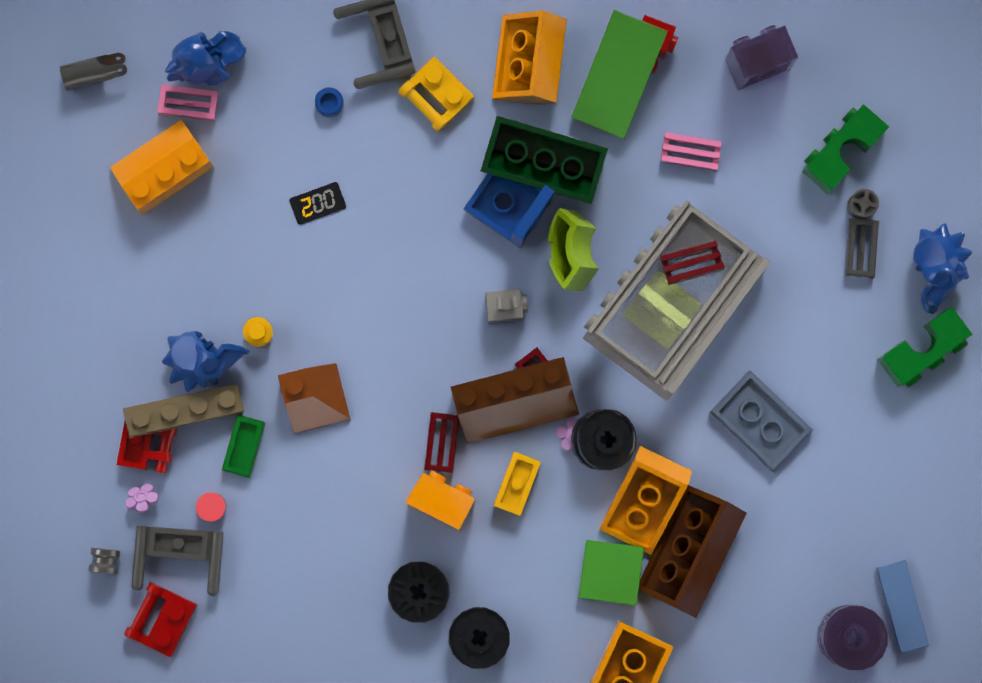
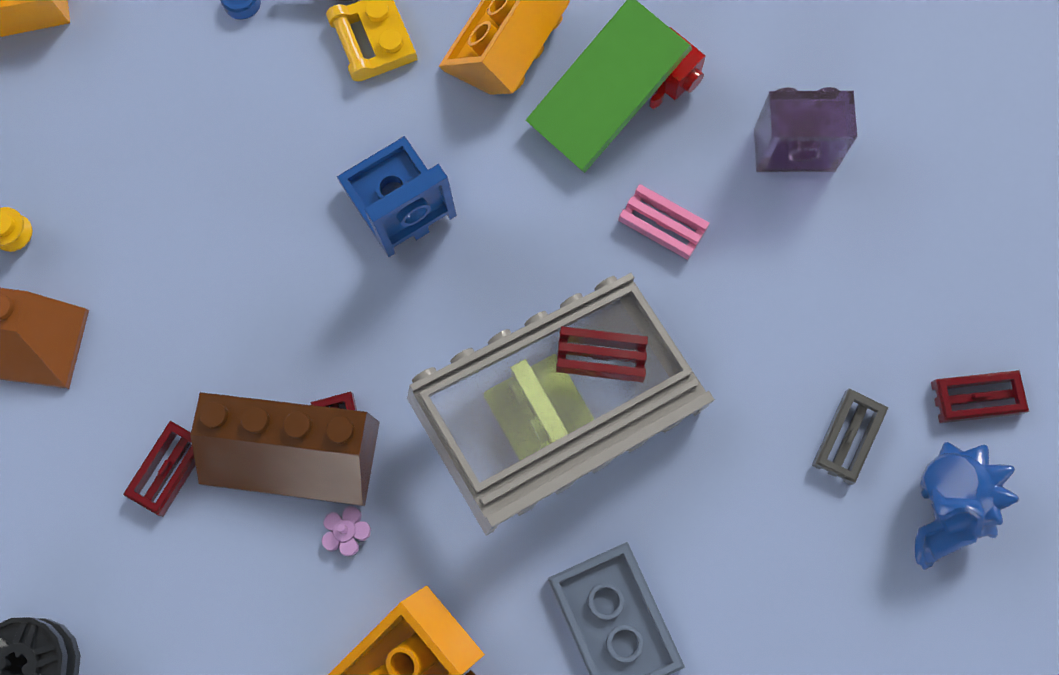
camera: 30 degrees right, 10 degrees down
black sticker [289,182,346,225] -> none
light orange slope [405,470,475,530] -> none
dark green slope [480,116,608,204] -> none
light grey brick [485,289,528,324] -> none
yellow plate [493,451,541,516] -> none
lime brick [548,208,599,291] -> none
black wheel [571,409,637,470] -> none
green arch [802,104,889,194] -> none
flat silver wheel [847,189,879,219] -> none
green arch [877,307,973,388] -> none
none -> dark red tile [931,370,1029,423]

